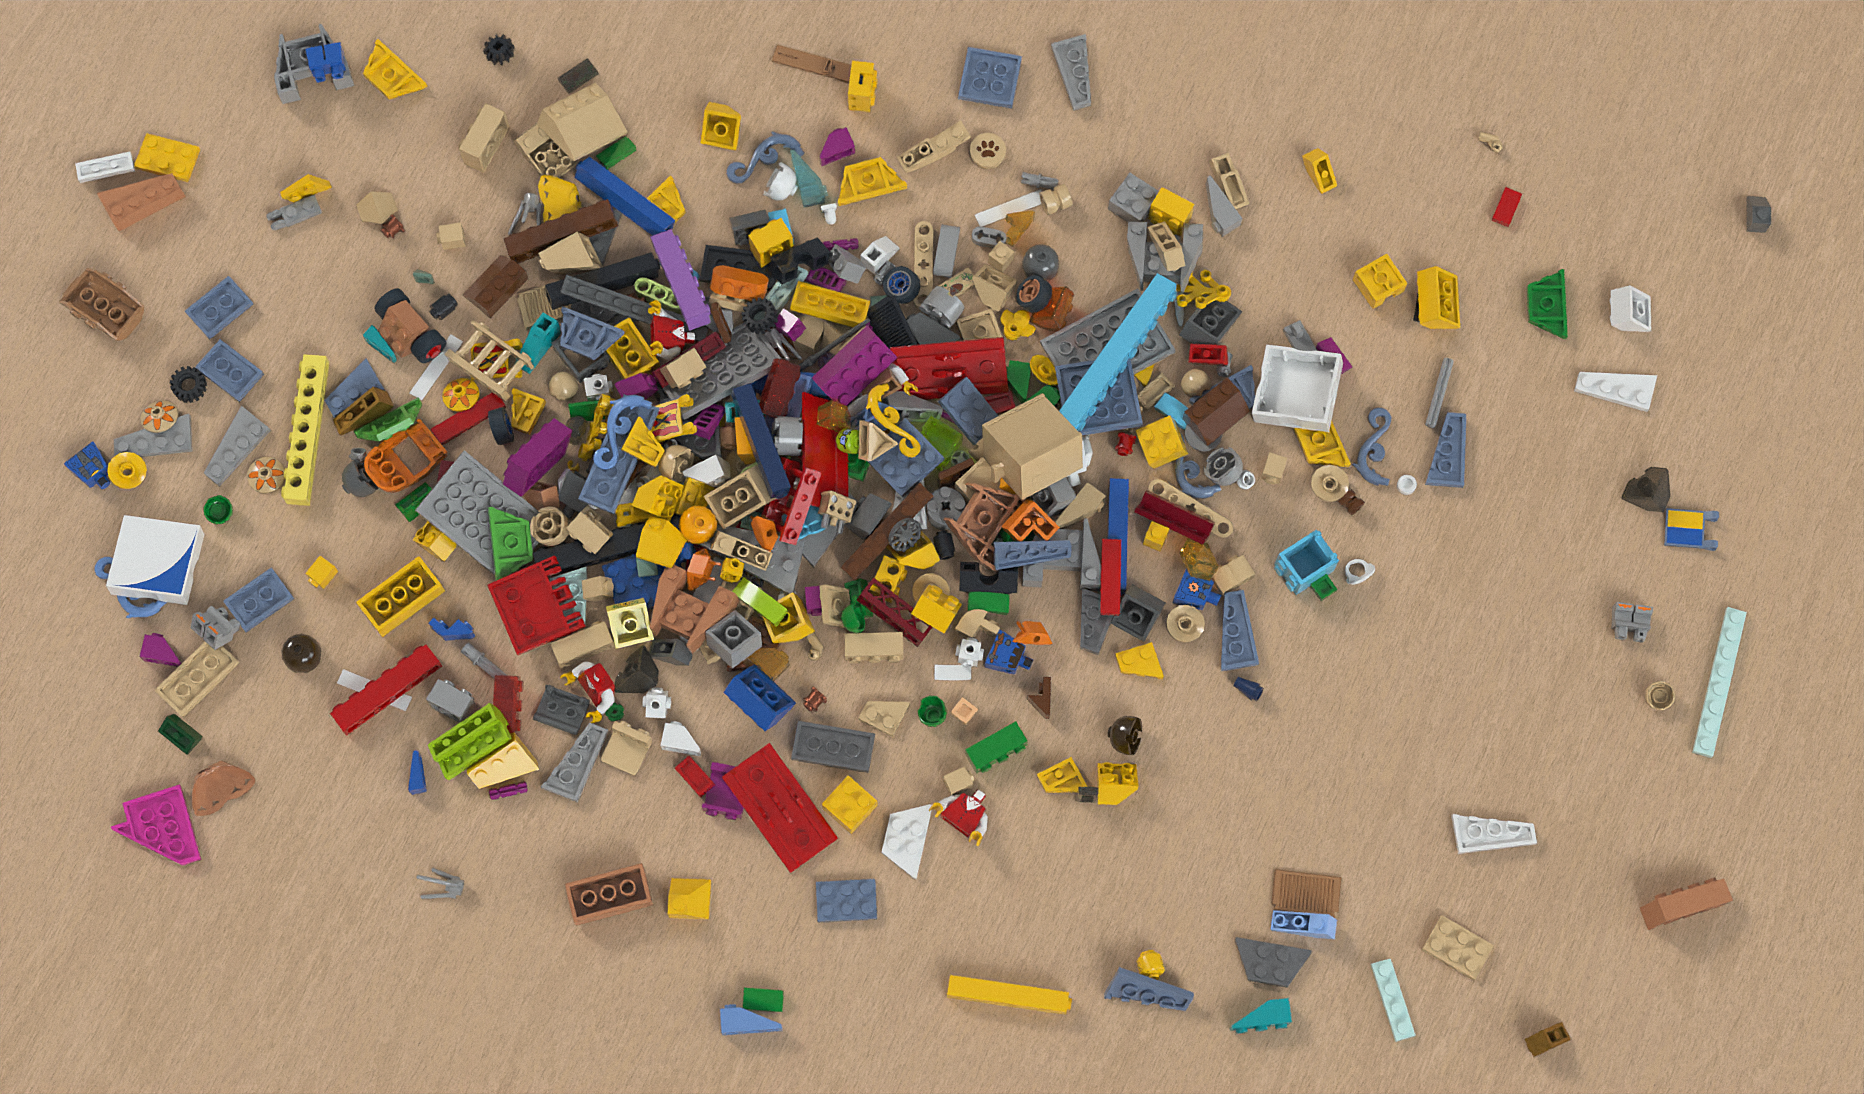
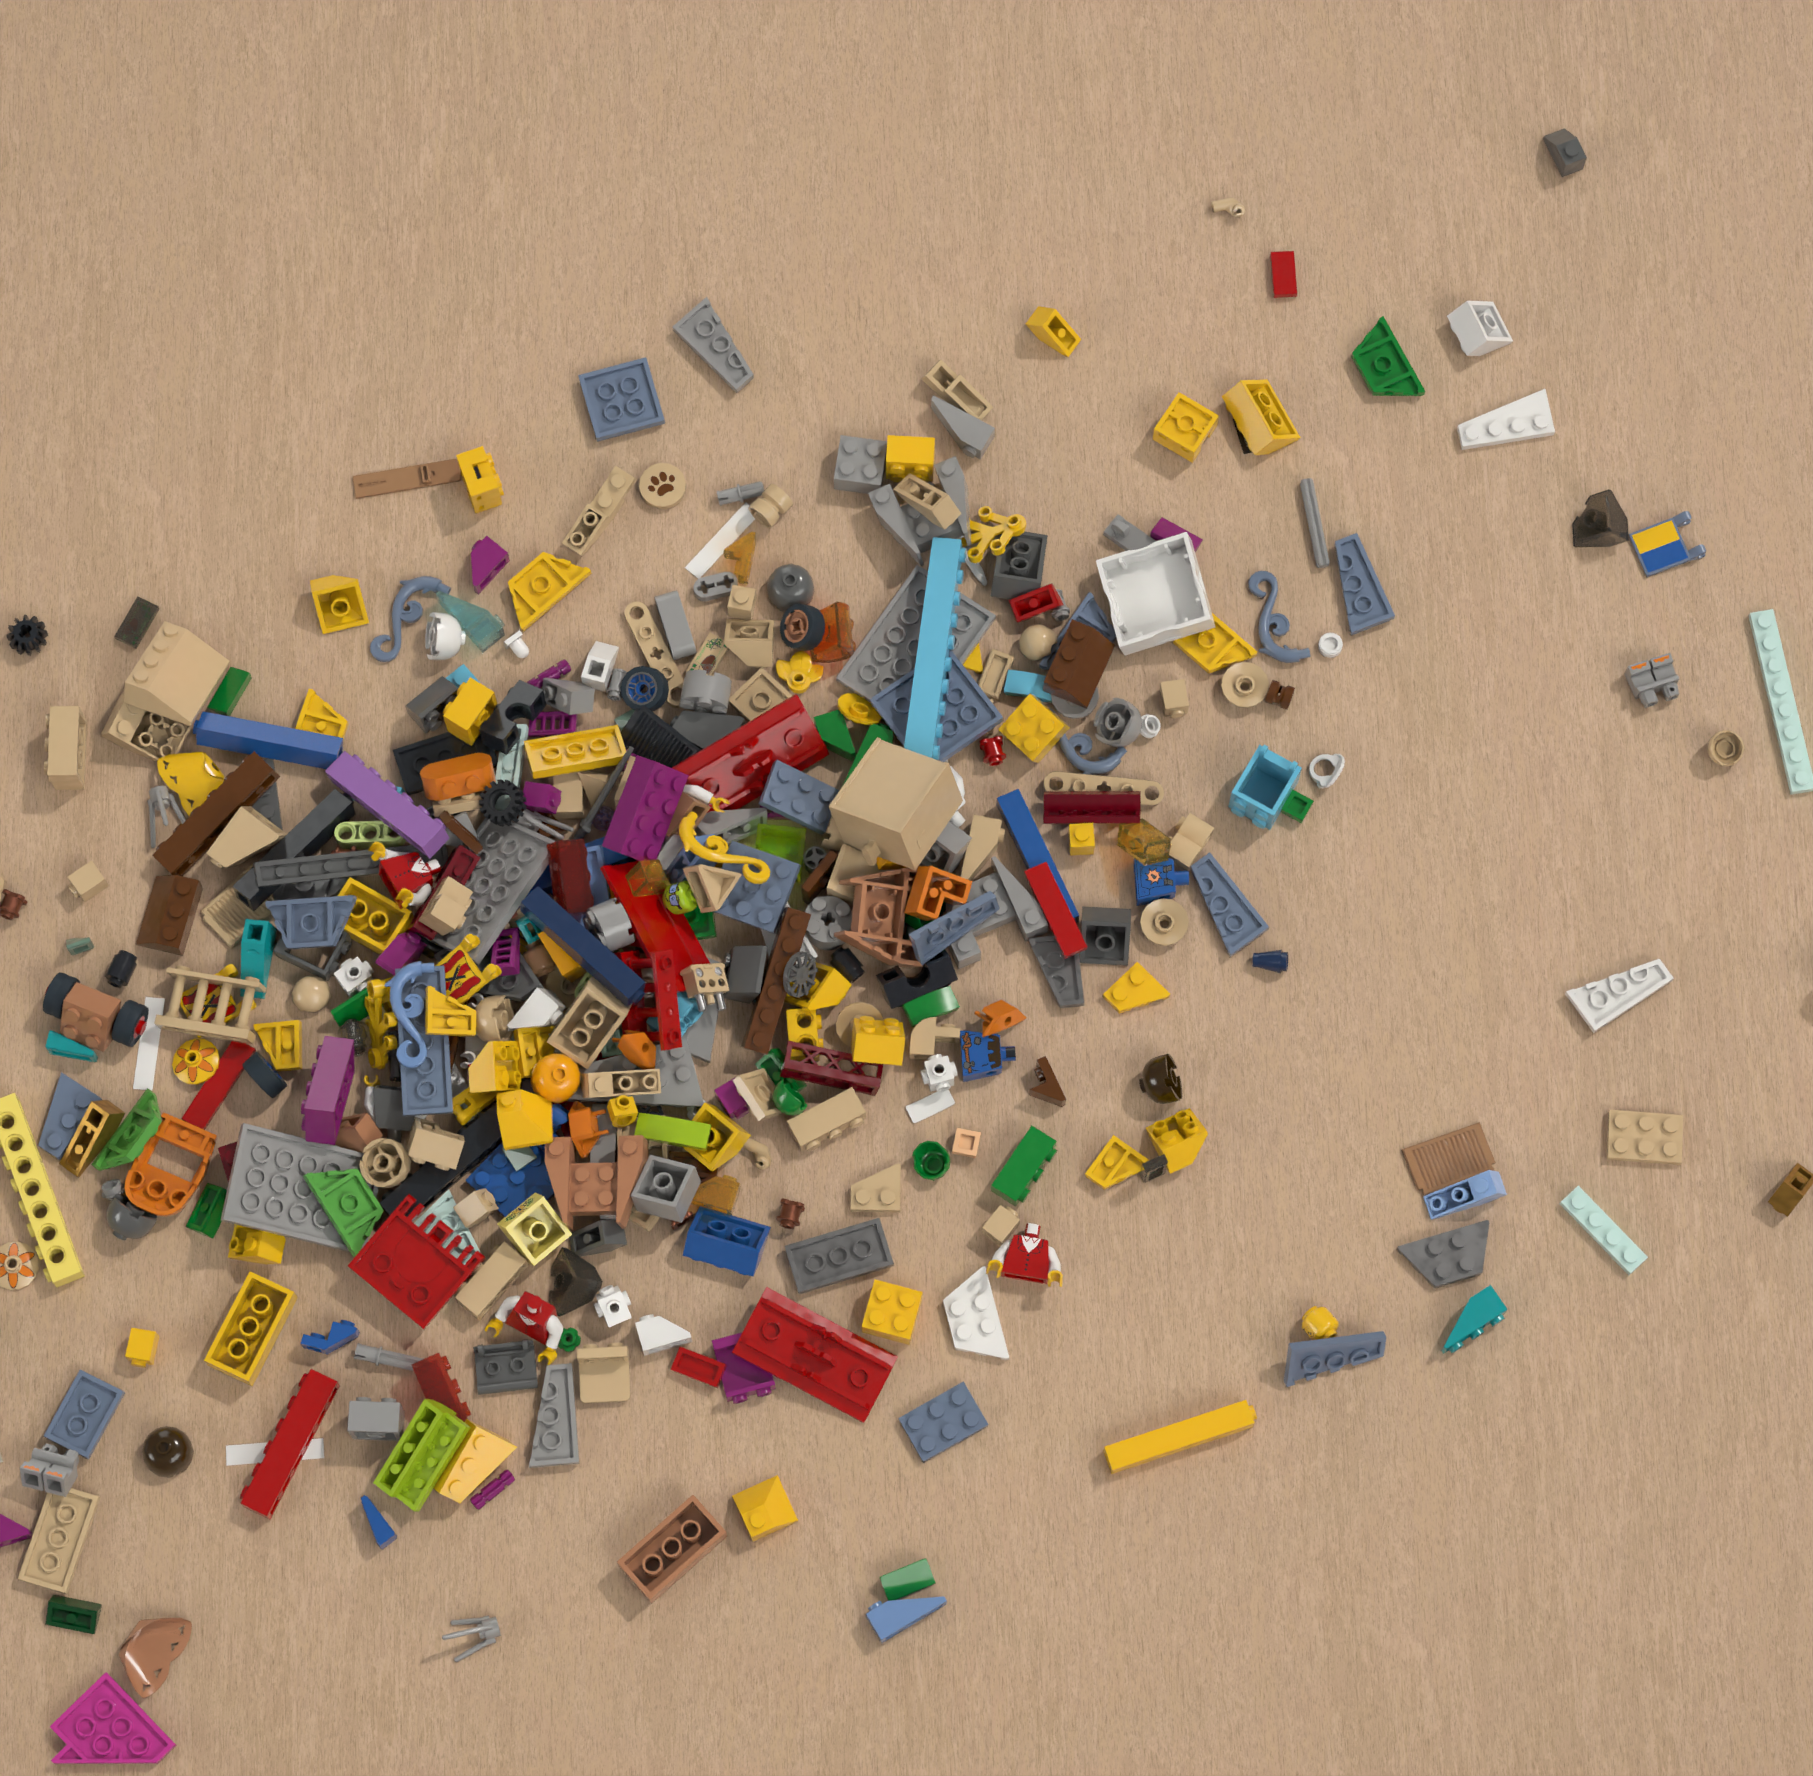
camera: 25 degrees left, 0 degrees up
red tile [984,391,1016,415] -> none

